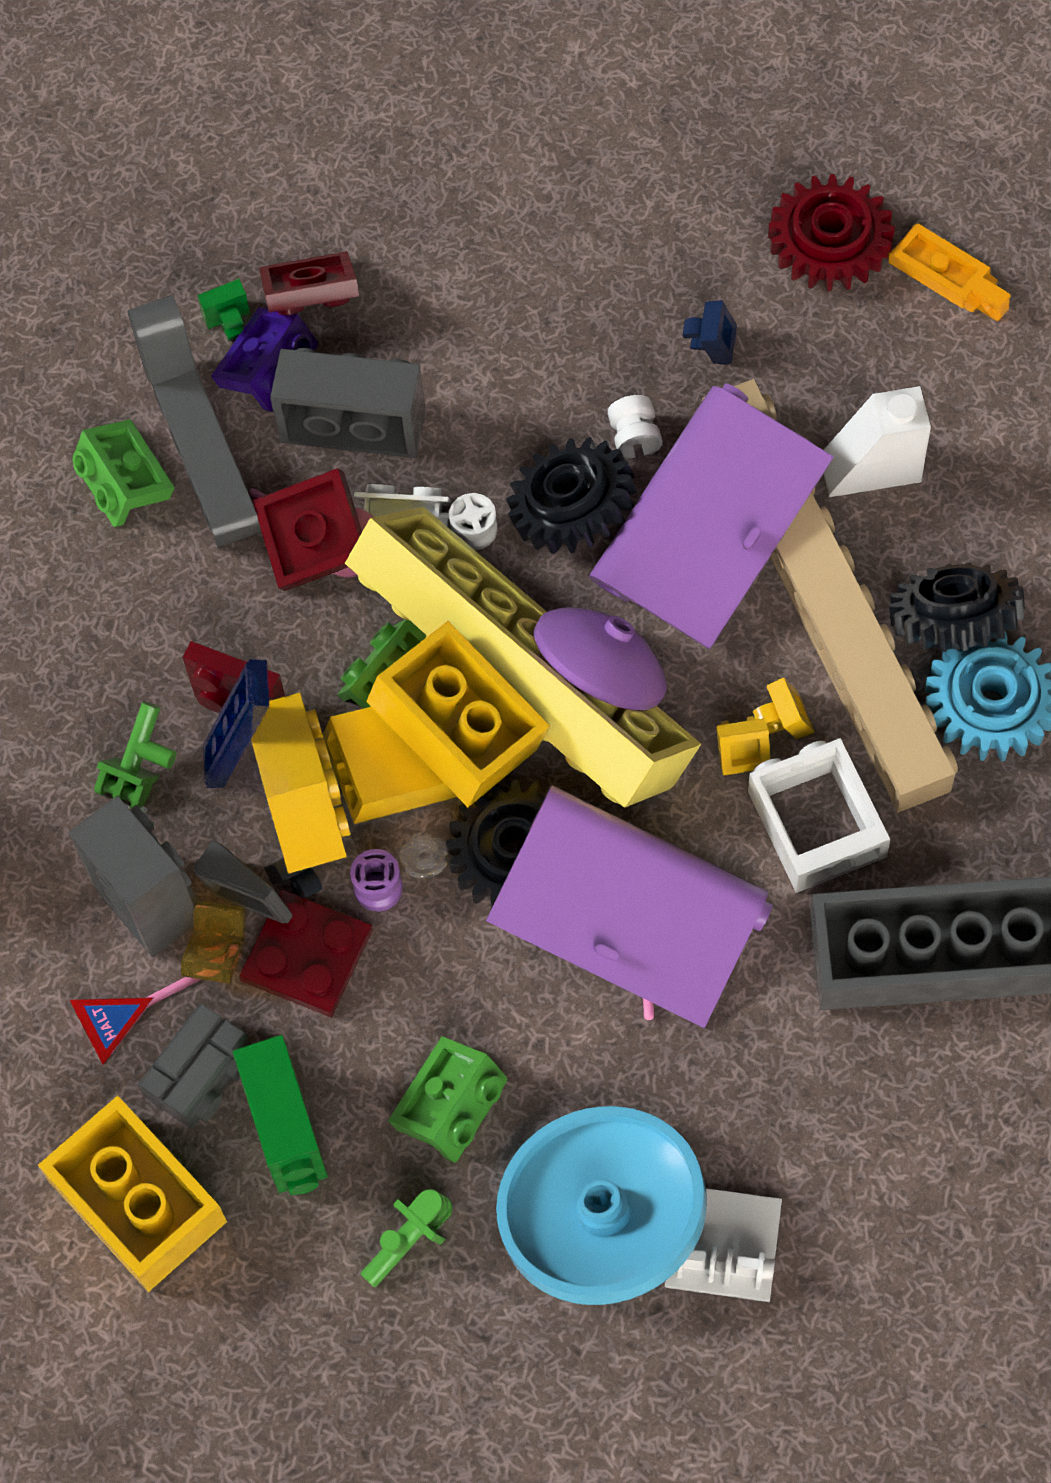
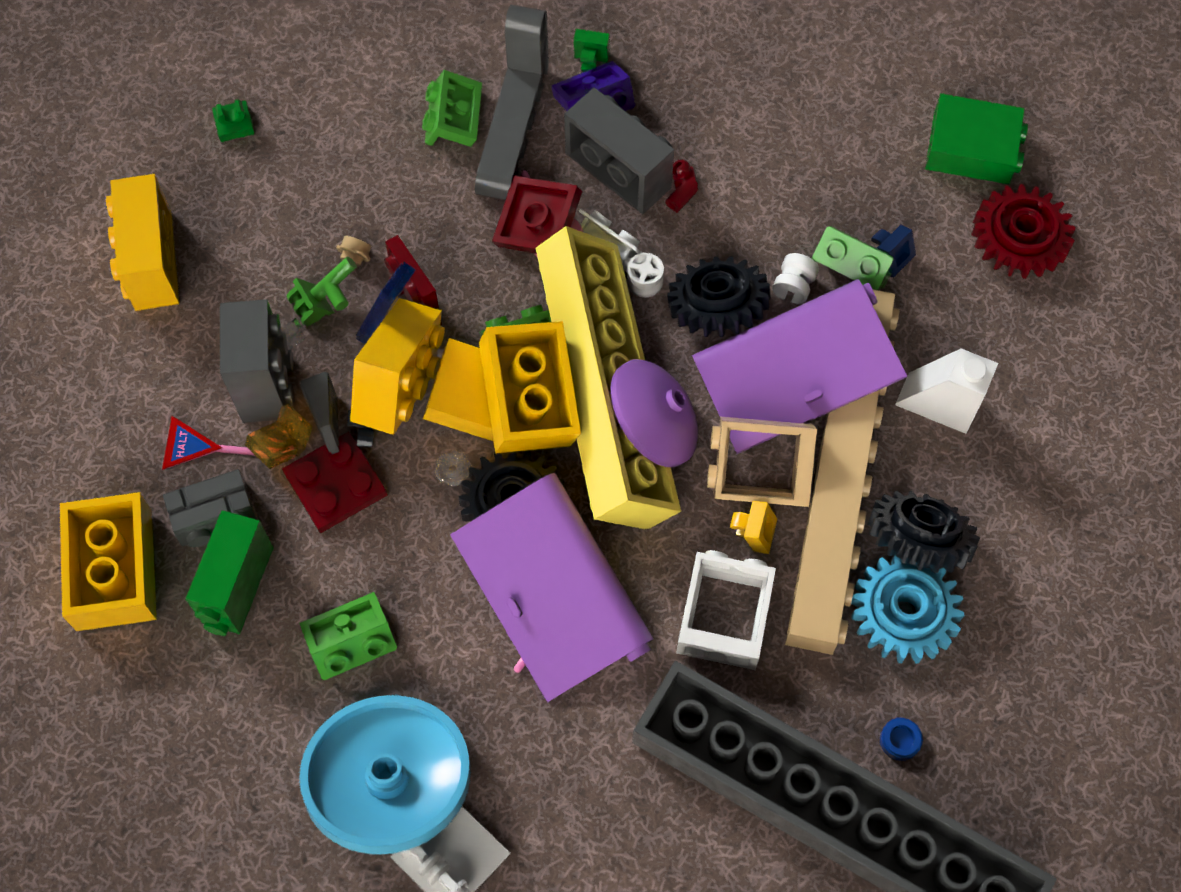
camera: 30 degrees right, 0 degrees up
dark red plate [259,251,359,315] -> none
medium lavender wheel [350,849,403,912] -> none
bright green arm [360,1189,453,1287] -> none
yellow tile [716,716,770,776] -> none
light orange hinge [888,223,1011,322] -> none
none -> tan plate [336,236,371,266]
none -> dark red arm [665,160,698,213]
none -> tan window [707,417,817,507]
none -> bright green bracket [811,226,894,290]
none -> green brick [925,93,1028,185]

